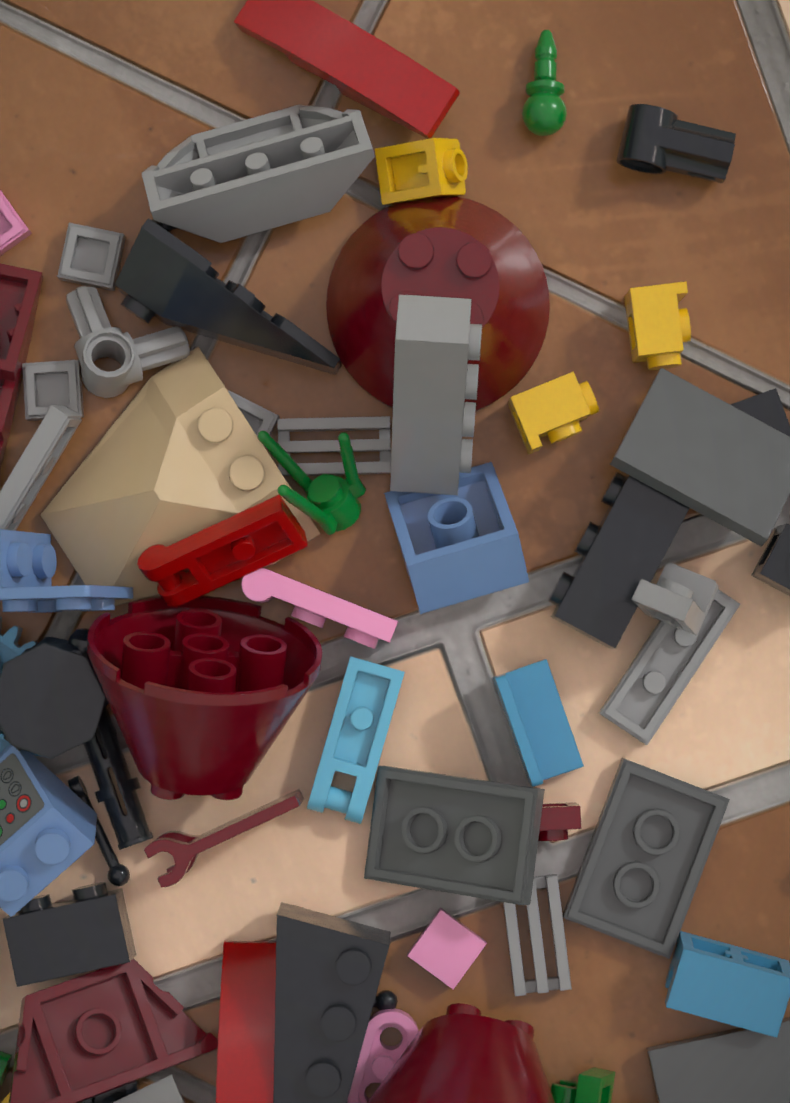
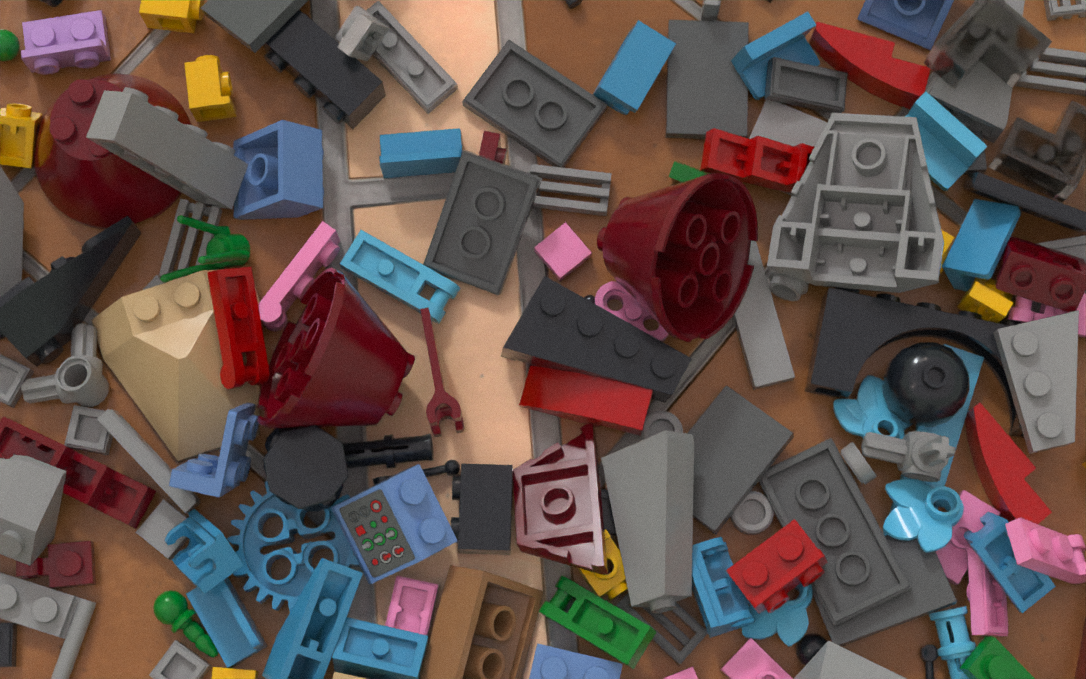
camera: 75 degrees left, 10 degrees down
none -> lavender bracket [21,10,111,75]

